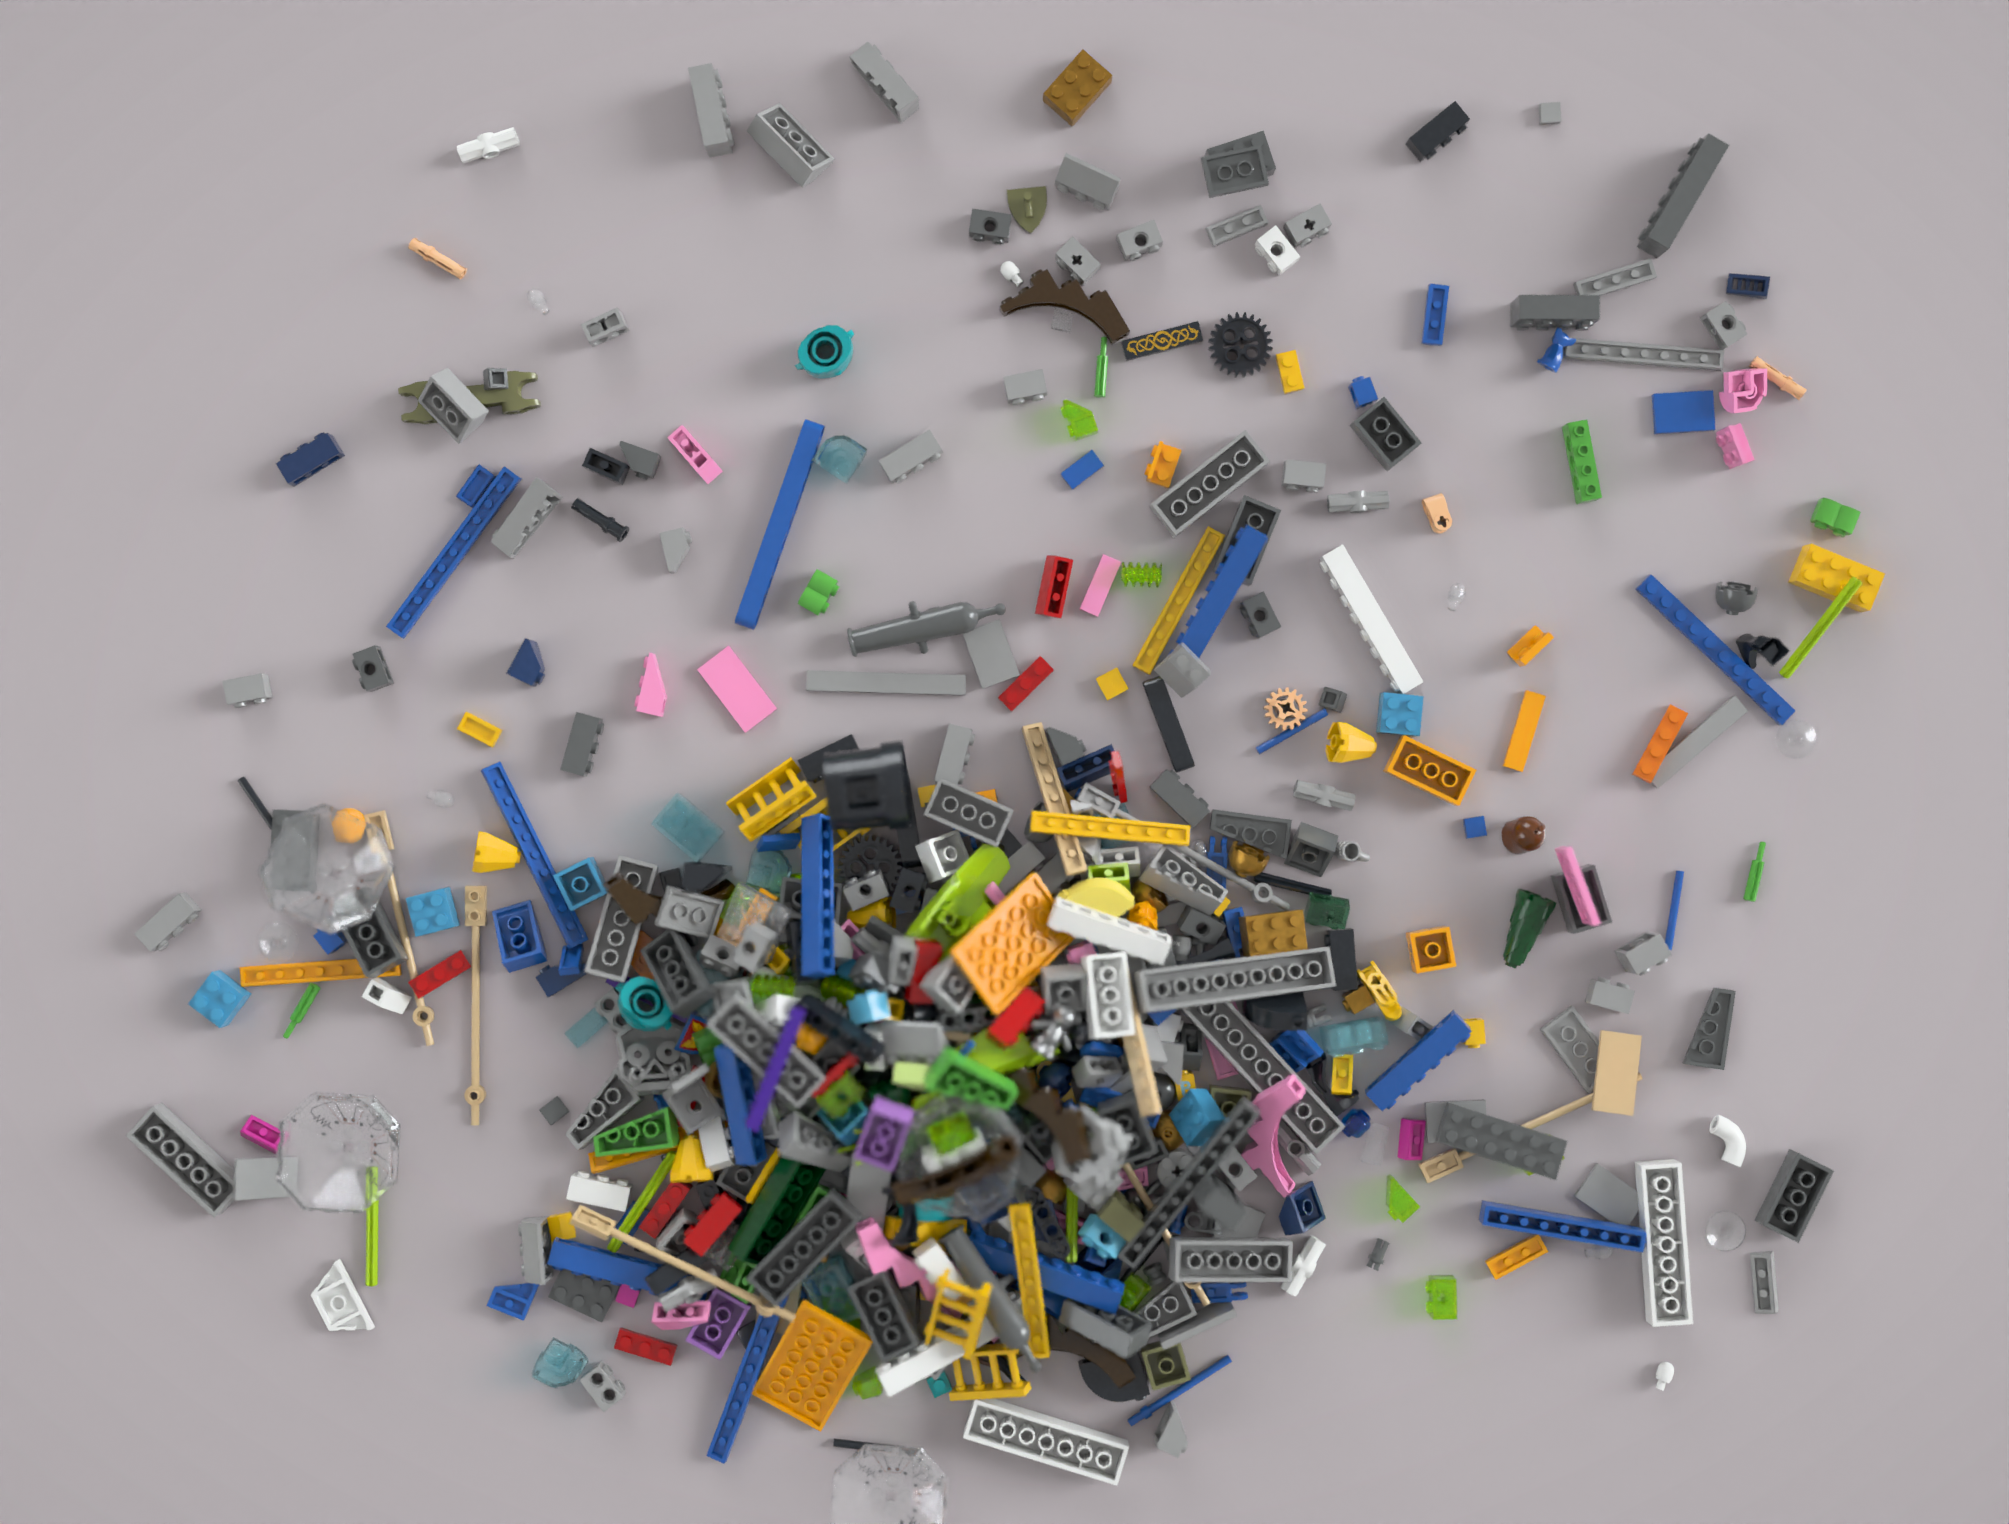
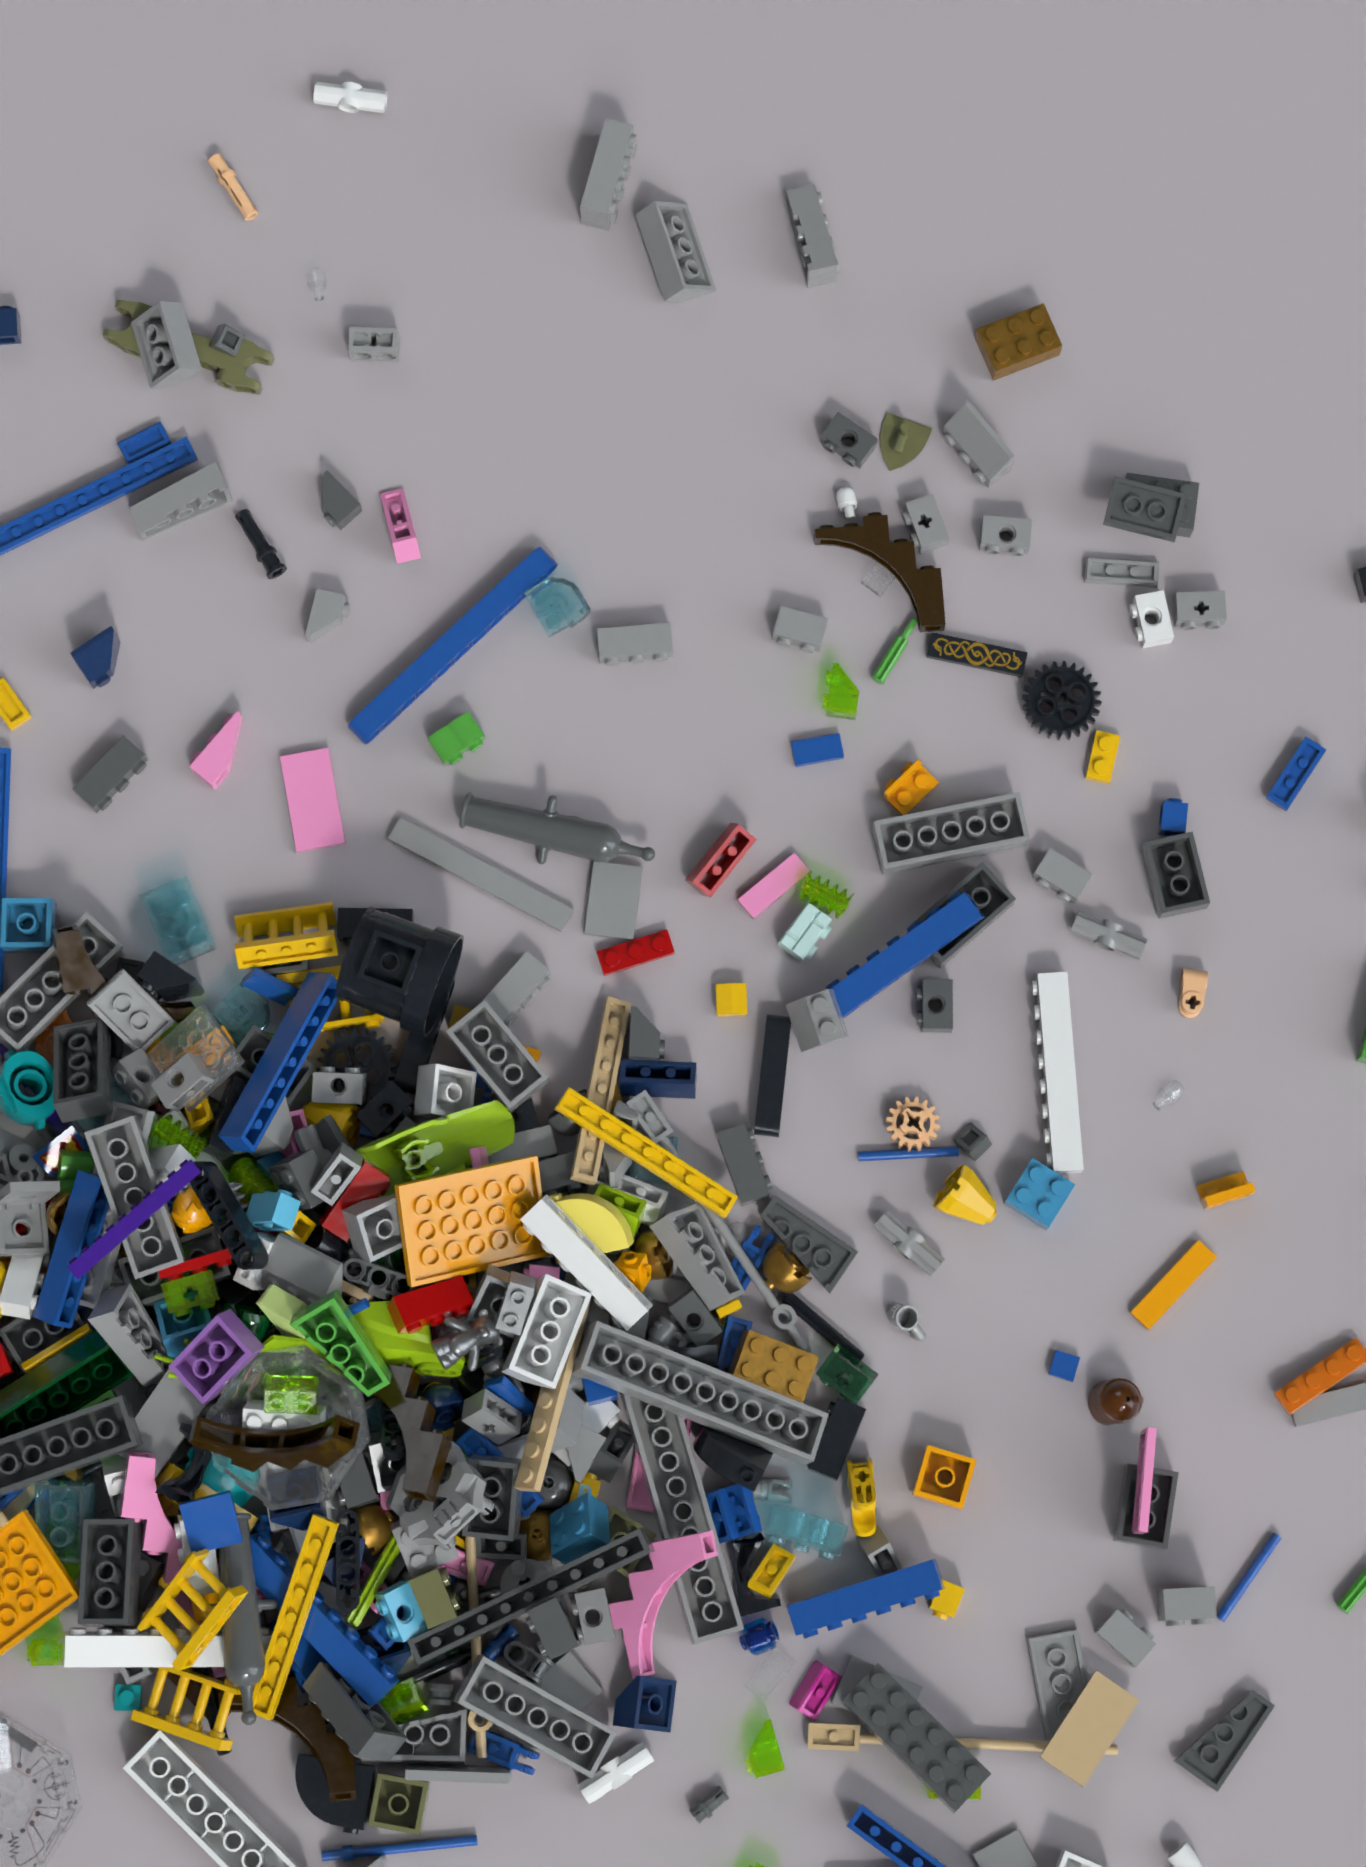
camera: 30 degrees right, 10 degrees down
black brick [582,448,630,485] -> none
teal piece [795,325,854,379] -> none
red plate [1108,750,1128,803] -> none
yellow tile [1132,526,1225,675] -> none
light grey piece [1278,1120,1321,1176] -> none
dark grey slope [1284,822,1338,877] -> none
pearl gold brick [1342,984,1375,1015] -> none
light orange brick [1383,735,1476,806] -> none
dark green cone [1503,888,1557,969] -> none
none -> blue tile [179,1490,243,1552]
none -> light grey brick [495,1271,536,1335]
none -> light aqua brick [778,902,833,962]

